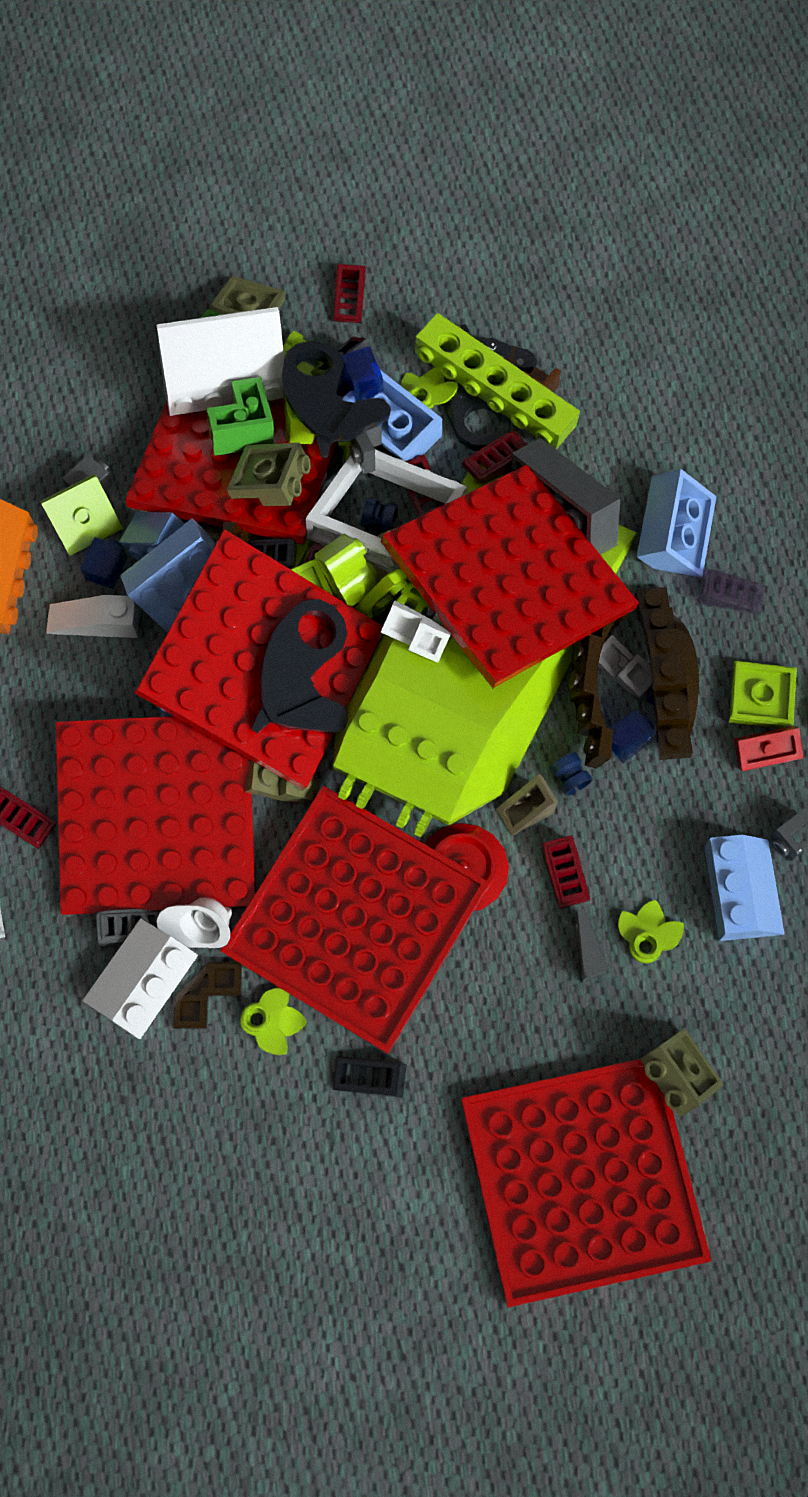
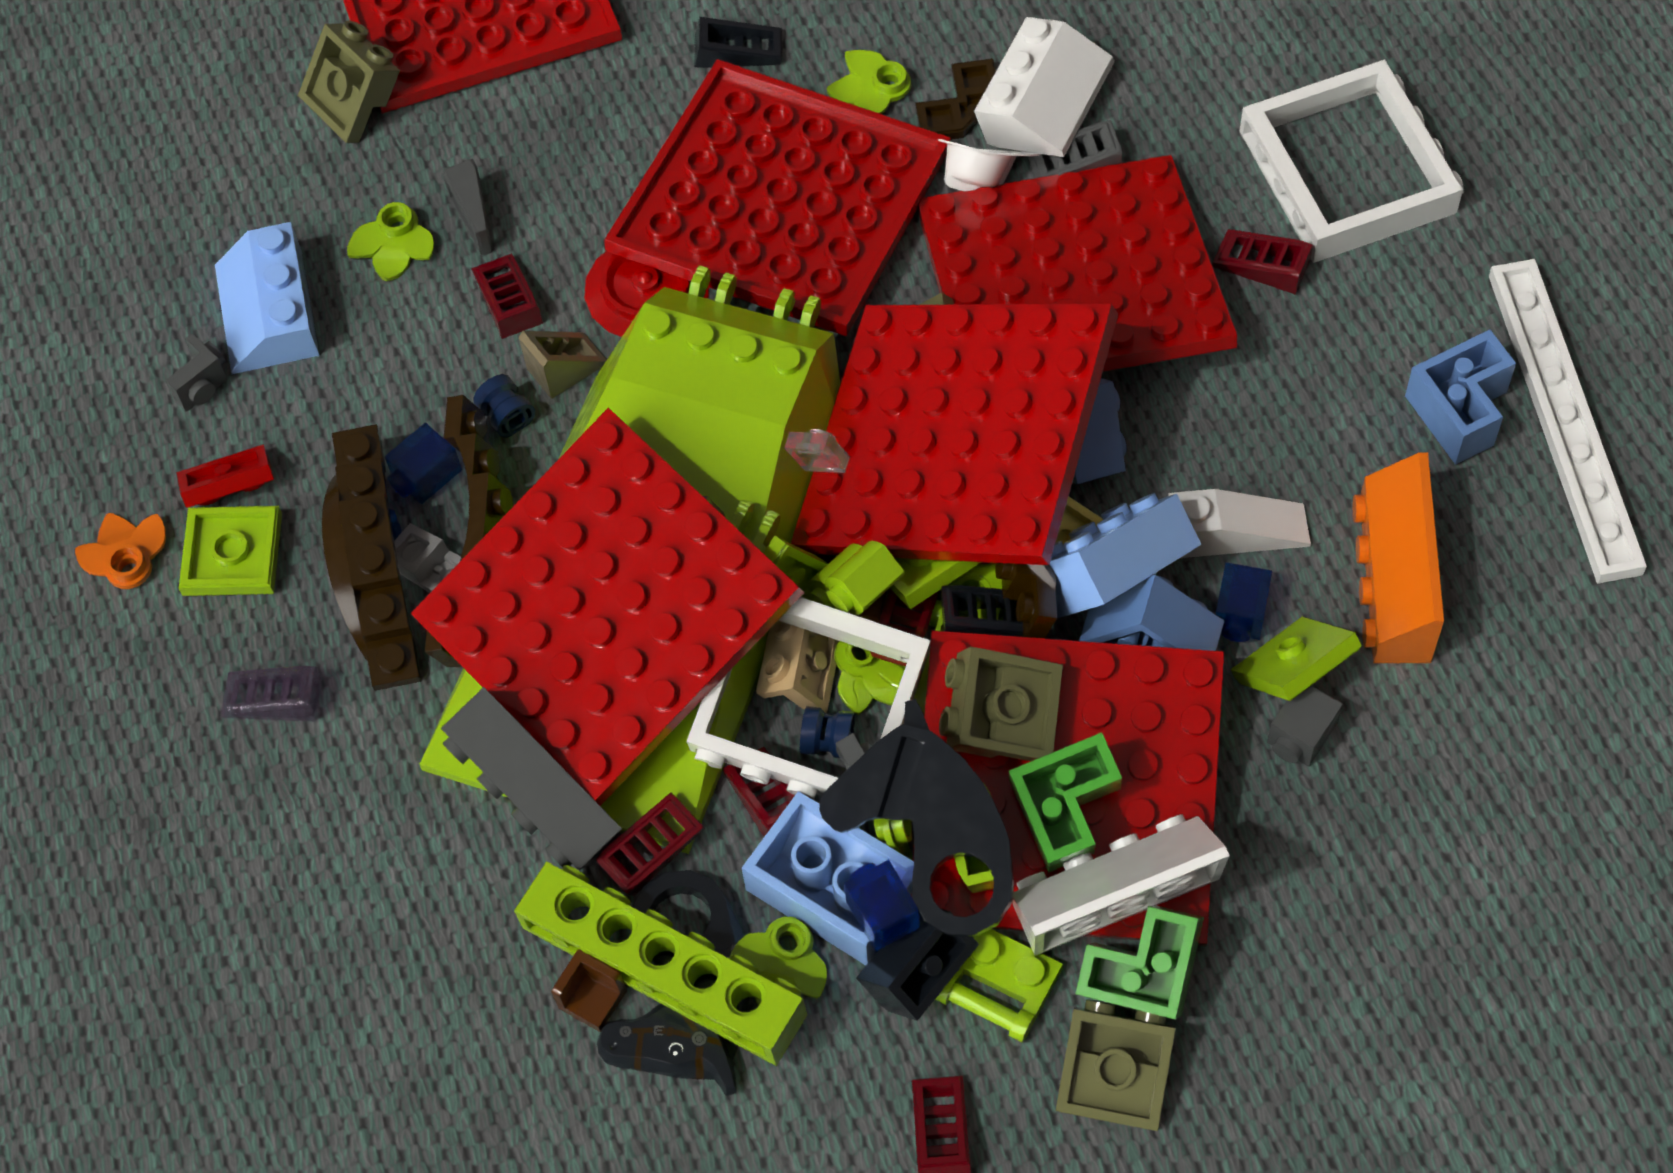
camera: 175 degrees right, 10 degrees down
black animal [251,599,347,733] -> none
white slope [381,601,451,663] -> none
light blue slope [637,469,716,577] -> none
none -> clear plate [784,429,850,473]

